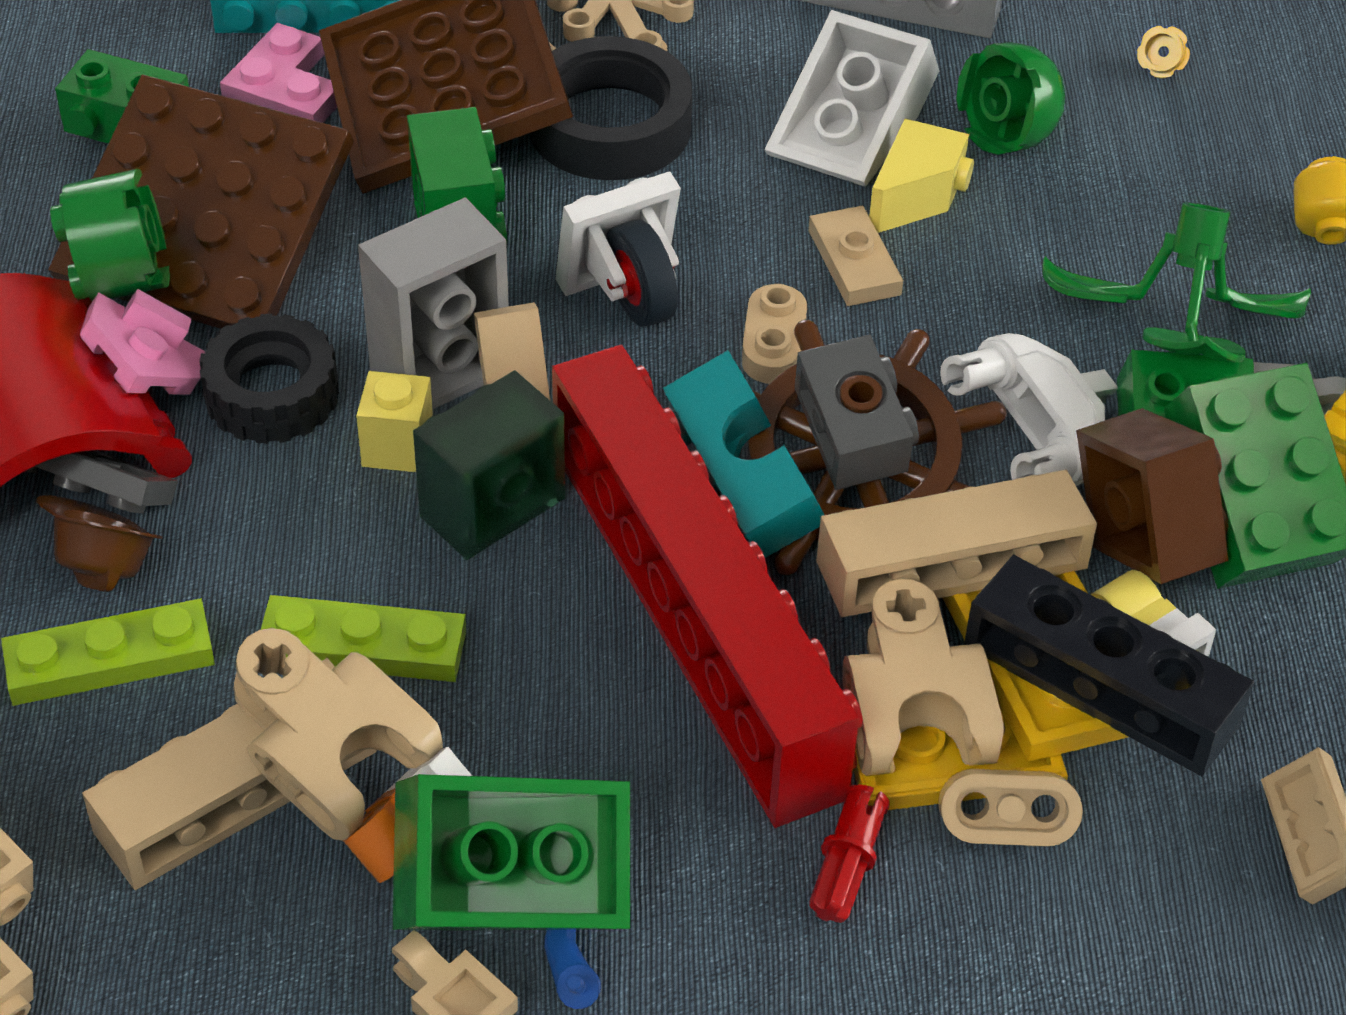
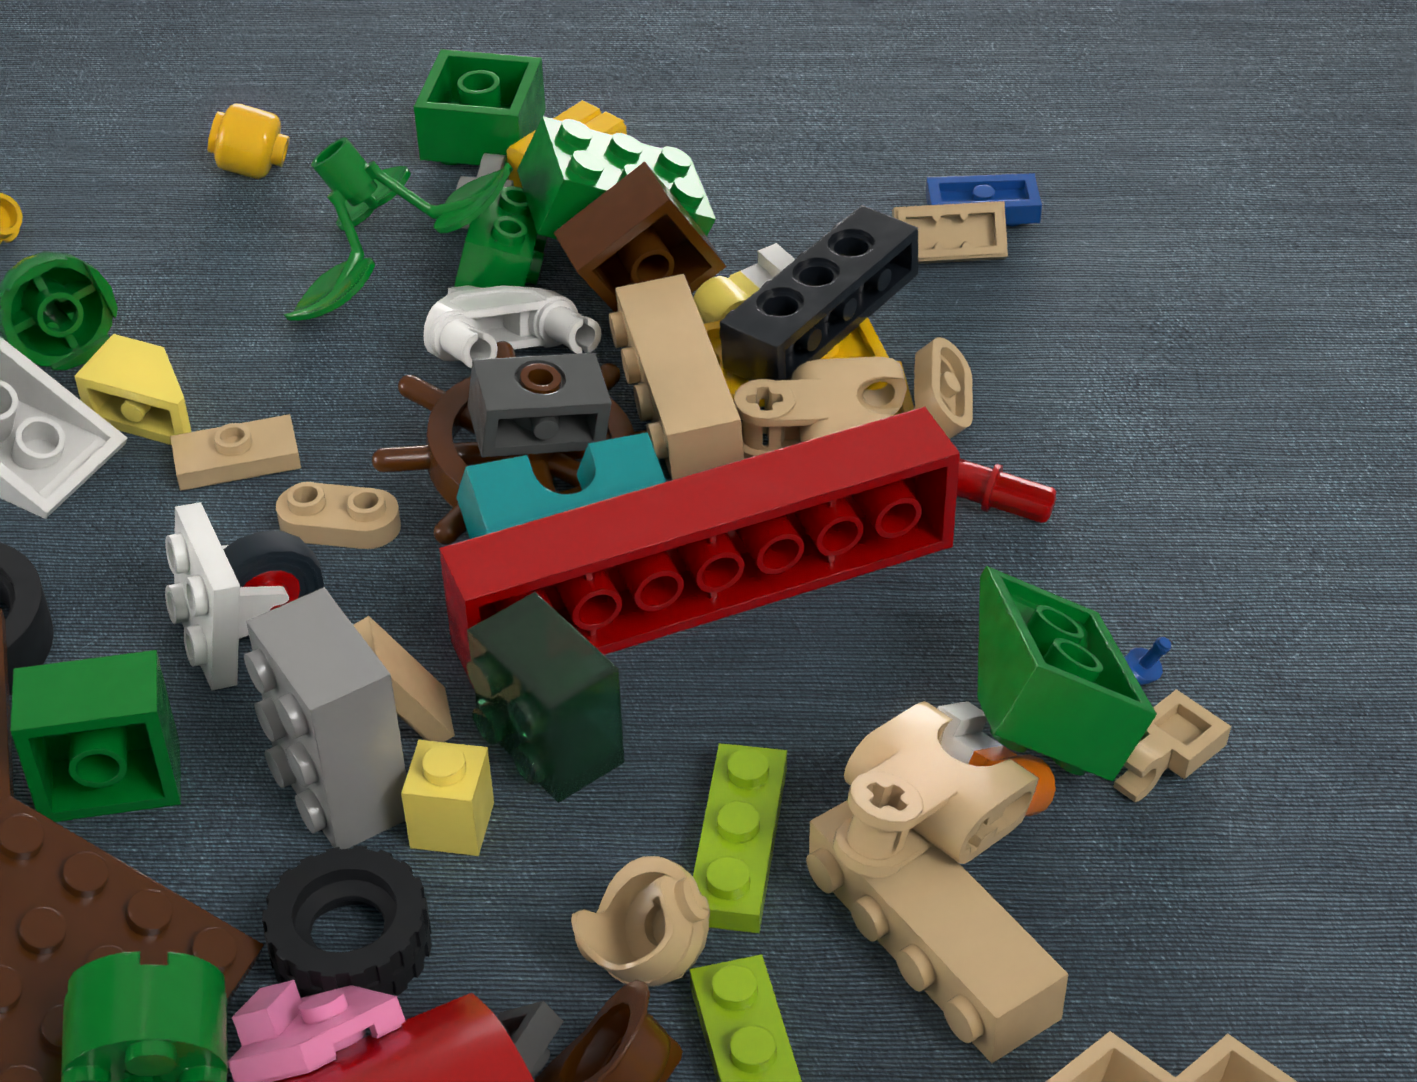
camera: 85 degrees left, 5 degrees down
none -> tan cap [571,856,710,987]

